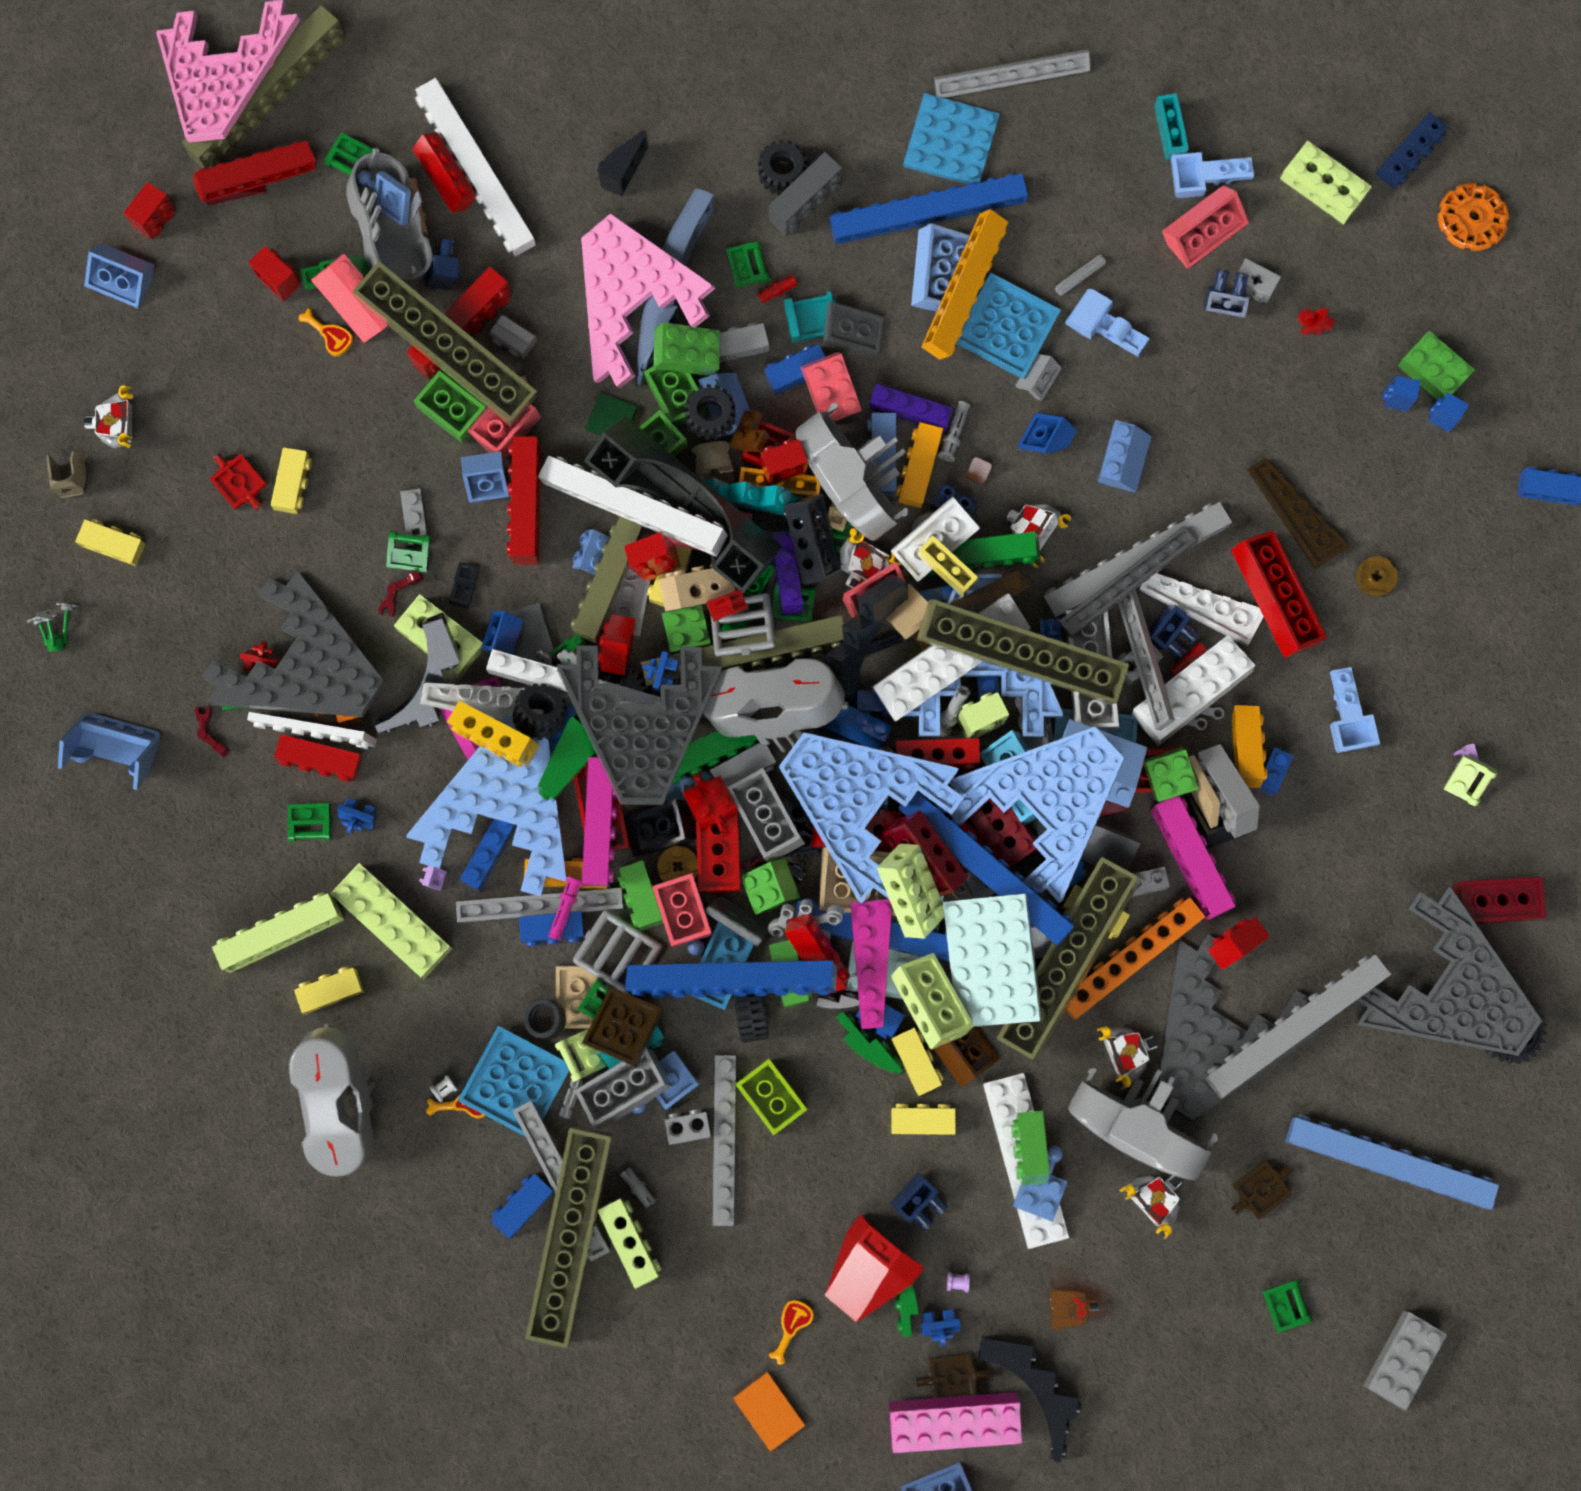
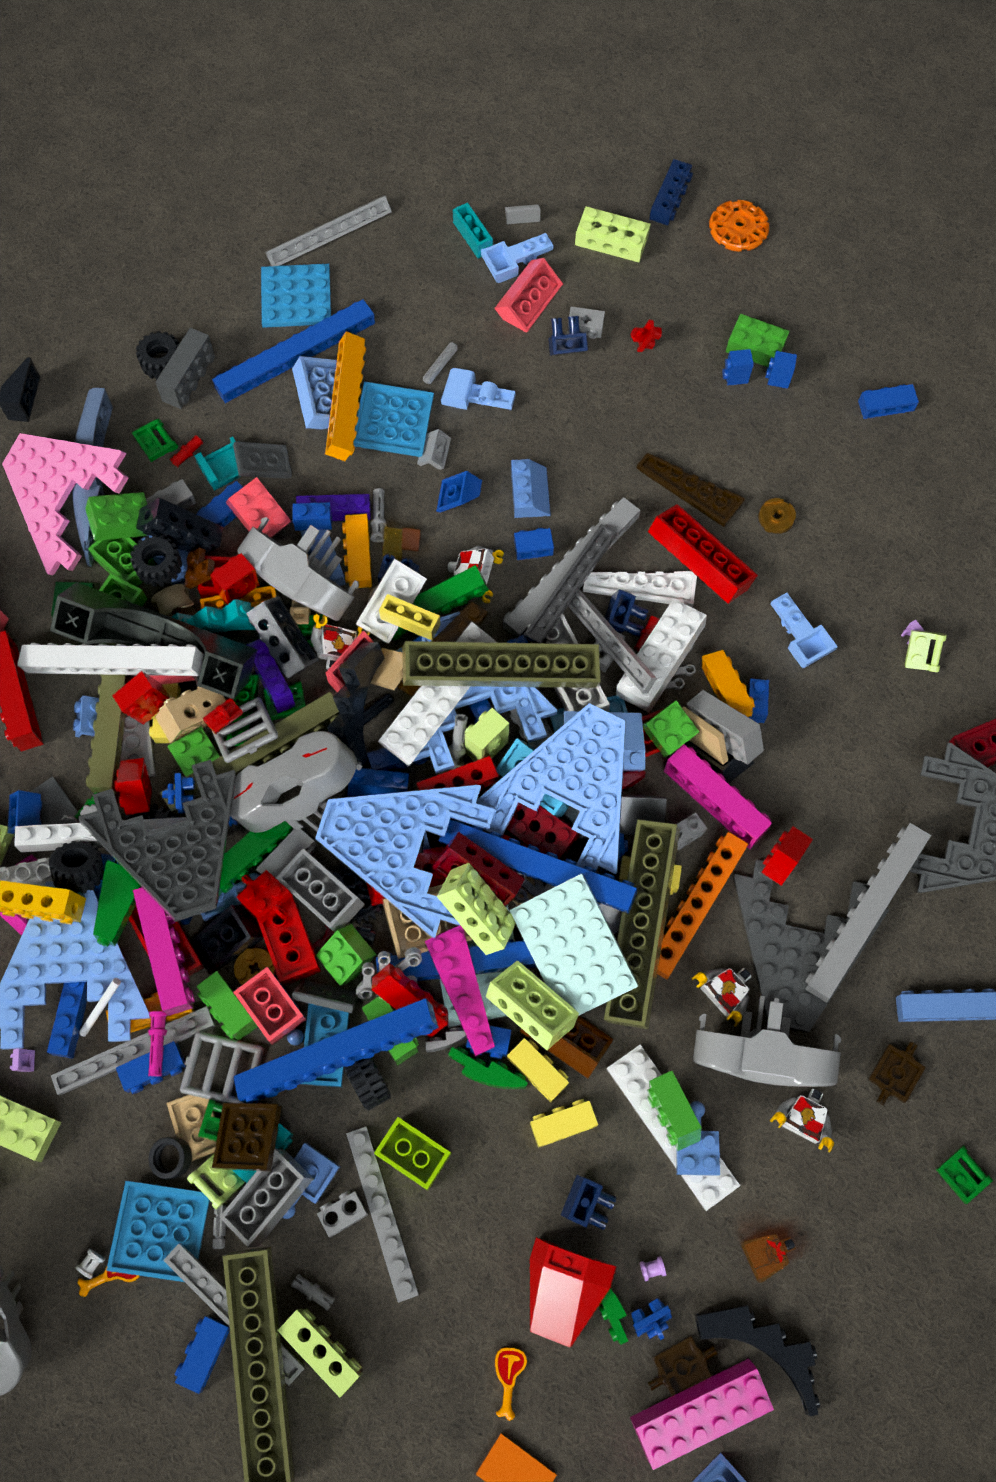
camera: 20 degrees left, 10 degrees down
none -> white bar [79,978,121,1037]
none -> black brick [136,498,223,554]
none -> blue brick [293,502,332,531]
none -> clear yellow tile [382,527,403,562]
none -> light grey panel [505,204,541,224]
none -> blue brick [514,528,554,560]

